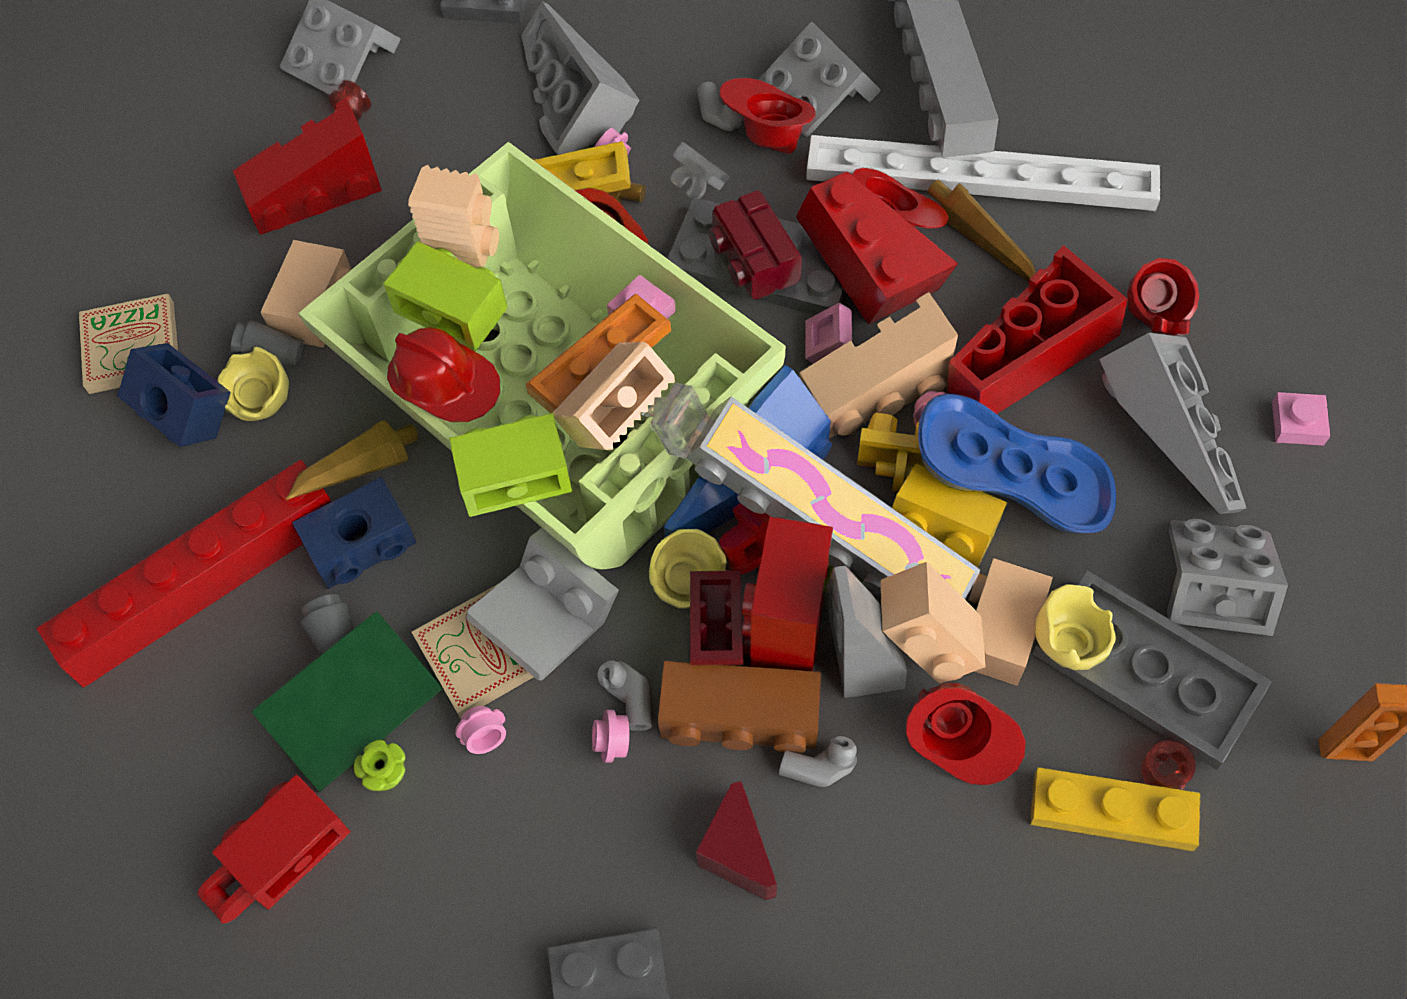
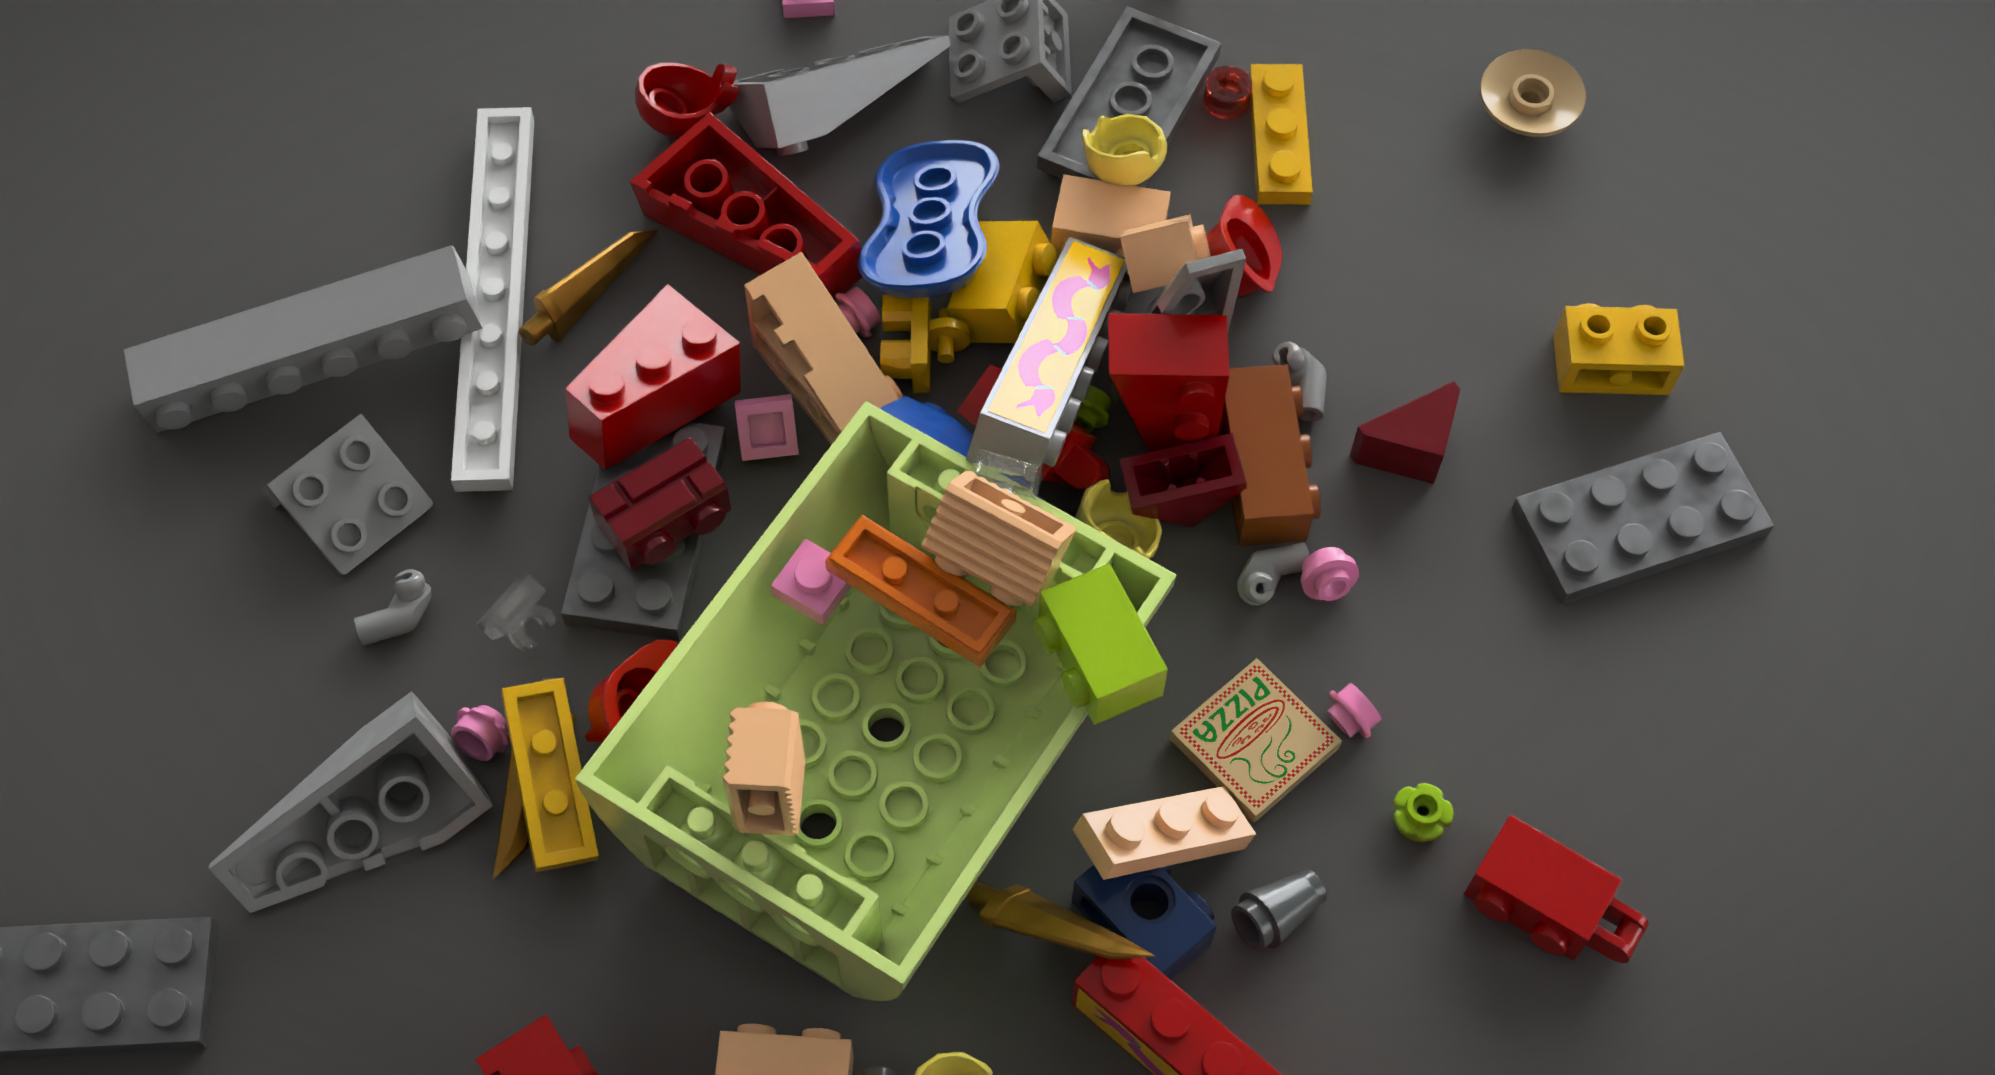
camera: 105 degrees left, 0 degrees up
dark green tile [251,611,443,793] -> none
lime brick [384,241,508,352] -> none
red piece [387,327,501,423] -> none
light grey bracket [466,528,619,680] -> none
red piece [719,78,816,154] -> none
red piece [852,167,949,228] -> none
none -> light nougat plate [1072,786,1256,880]

